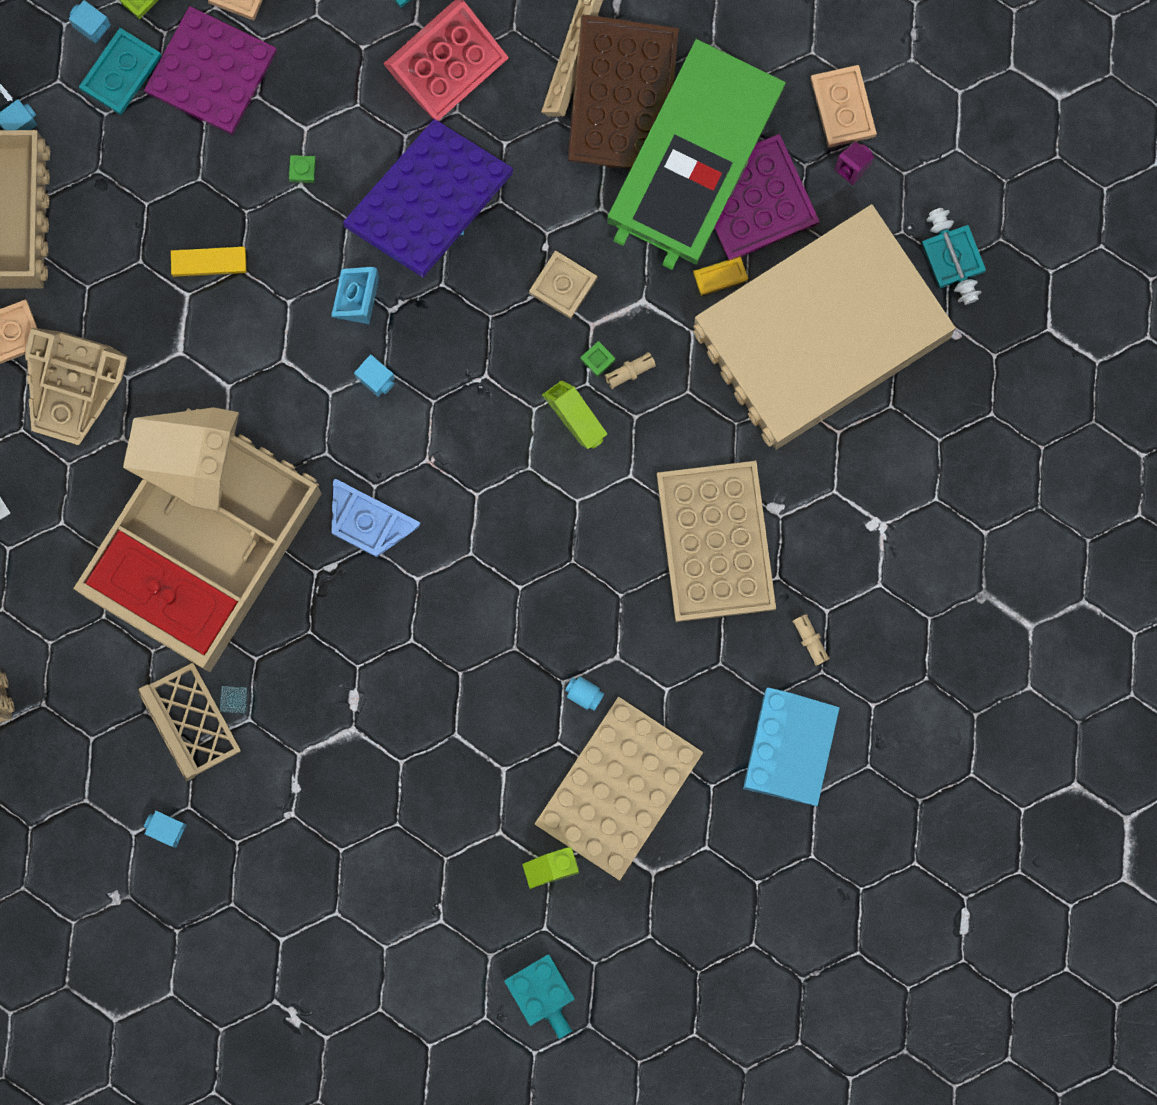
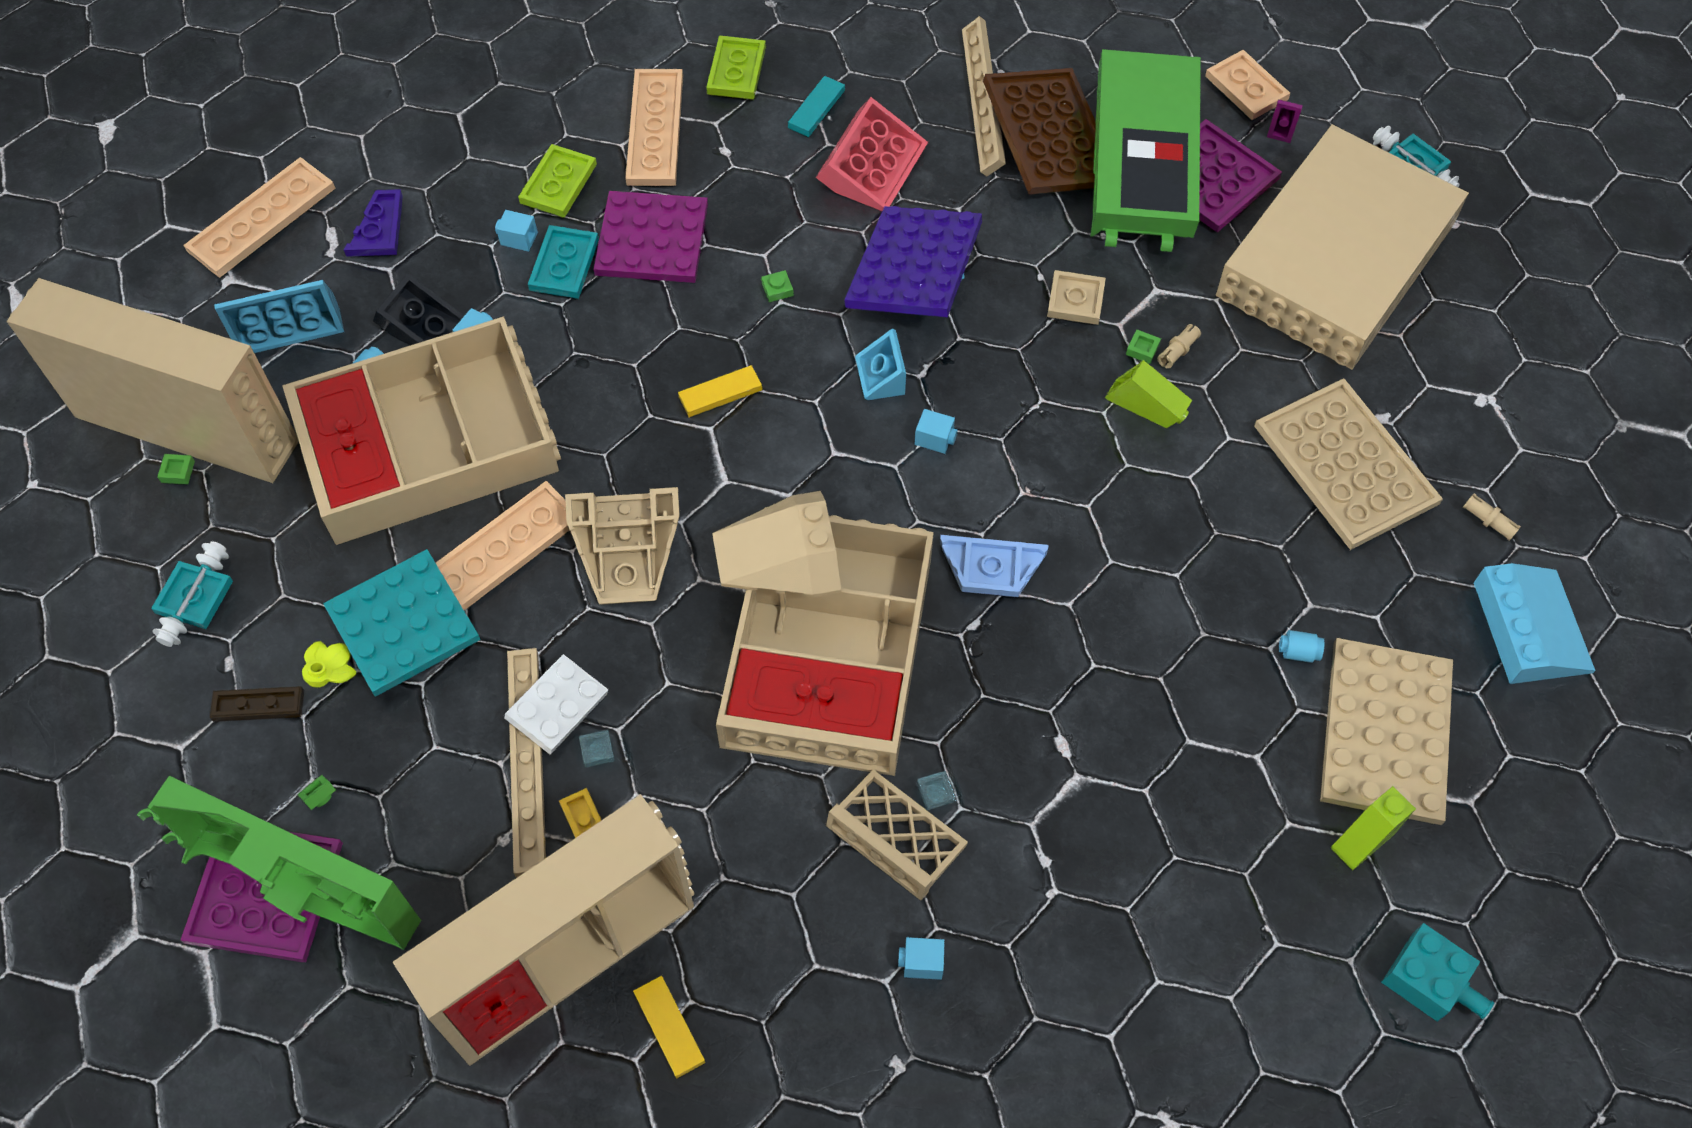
camera: 20 degrees left, 20 degrees down
yellow tile [693,256,748,296] -> none

